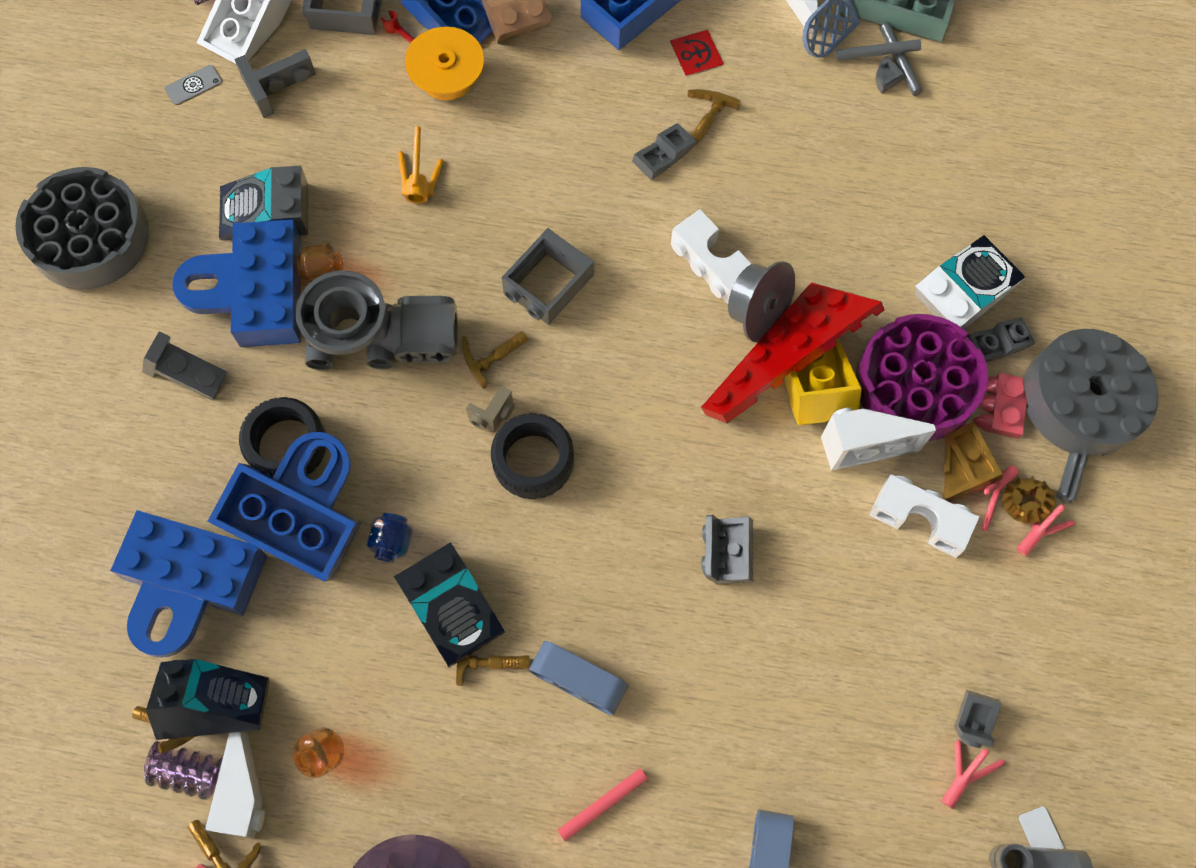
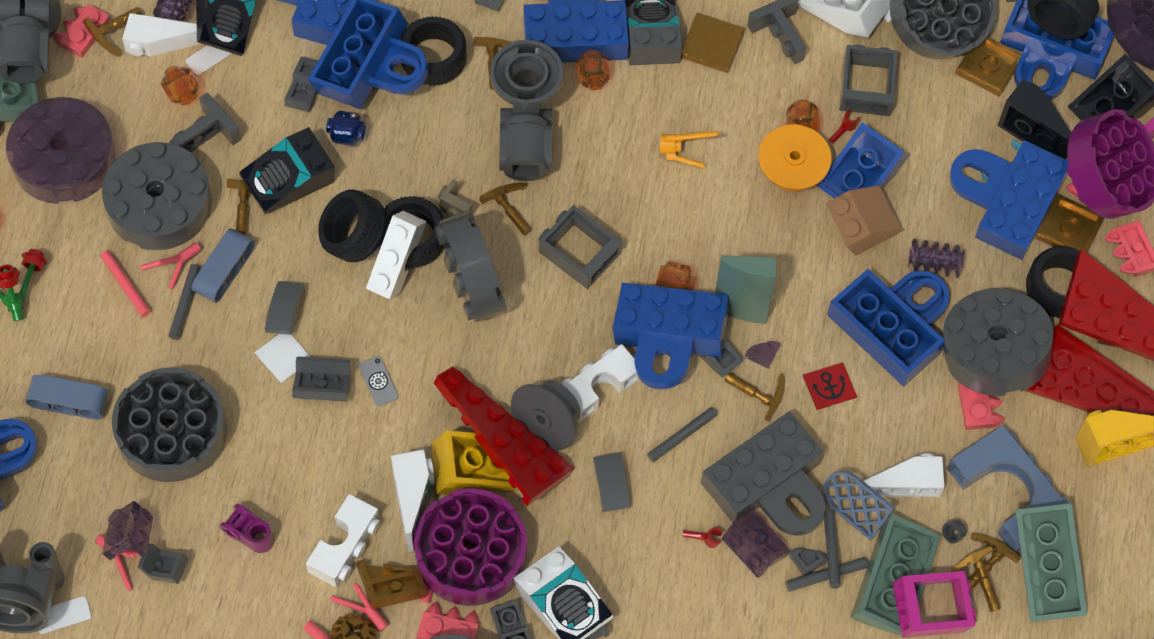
camera: 90 degrees right, 5 degrees down
none -> dark grey brick [102,142,212,250]
none -> bracket [102,501,153,560]
none -> dark grey brick [112,368,227,482]
none -> coral plant [141,242,201,289]
none -> dark grey bar [168,264,201,340]
none -> dark grey bracket [170,92,241,152]
none -> white sticker [185,45,232,75]
none -> magenta piece [219,504,274,553]
none -> white sticker [254,334,311,383]
none -> dark grey slope [265,281,305,335]
none -> dark grey slope [284,56,318,112]
none -> black tyre [318,189,386,262]
none -> light grey sticker [358,356,398,406]
none -> white arch [366,211,427,299]
none -> dark grey brick [435,210,506,323]
none -> pearl gold piece [474,37,512,90]
none -> dark grey slope [593,453,631,512]
none -> blue brick [613,283,729,389]
none -> dark grey bar [647,407,717,463]
none -> clear orange head [655,261,696,290]
none -> pearl gold tile [681,13,744,73]
none -> red hand [682,528,722,548]
none -> dark grey brick [701,411,825,536]
none -> sand green slope [715,255,776,324]
none -> bracket [722,510,791,578]
none -> tile [745,341,781,369]
none -> clear orange head [786,99,821,132]

